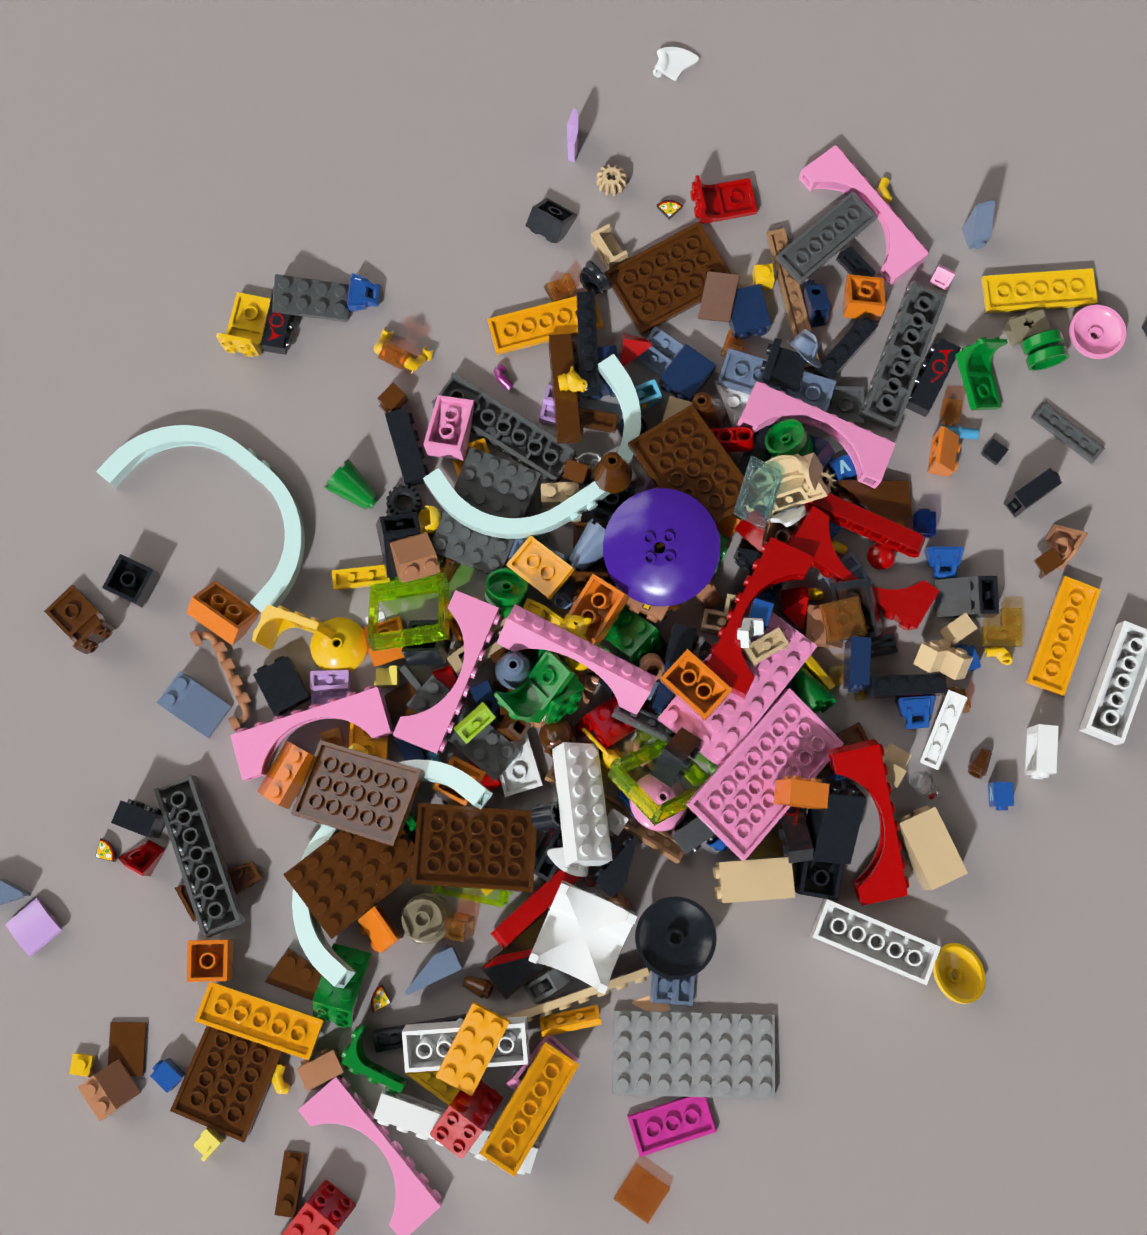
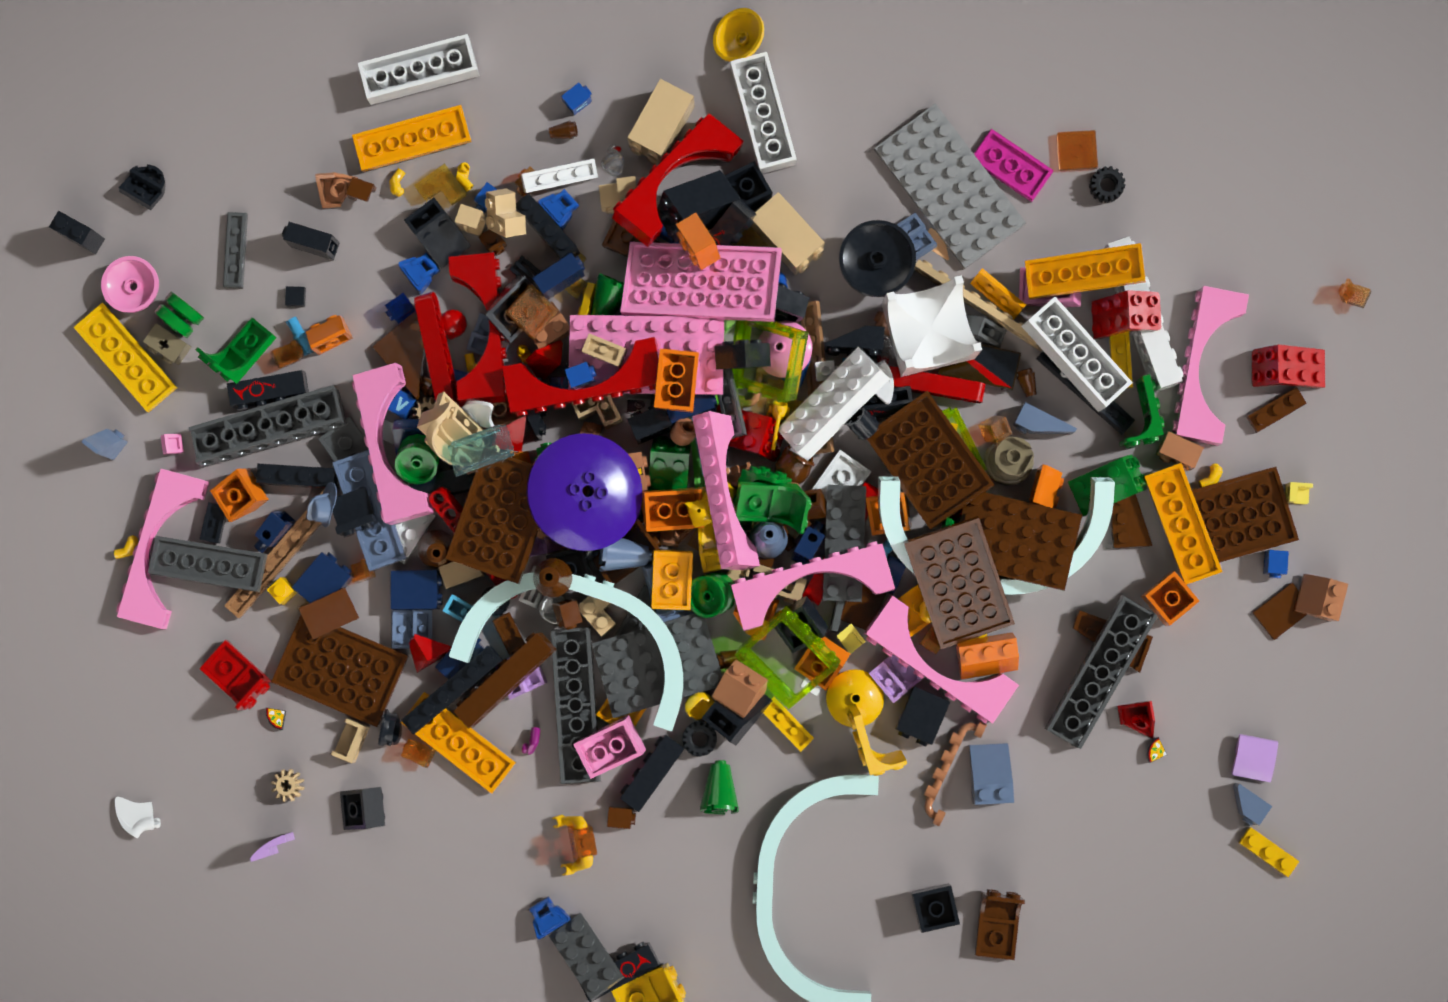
camera: 125 degrees left, 5 degrees up
yellow plate [69,1053,95,1077] -> none
black brick [111,799,165,838] -> none
orange slope [187,581,261,645] -> none
tile [371,985,391,1013] -> none
light orange plate [435,1001,510,1096] -> none
lime plate [453,702,496,744] -> none
sand blue cone [554,581,577,609] -> none
yellow animal [558,366,588,392] -> none
white bracket [737,618,764,648] -> none
white window [1025,724,1059,779] -> none
none -> yellow arm [389,168,406,197]
none -> reddish brown bracket [478,230,507,256]
none -> black tyre [1089,166,1126,203]

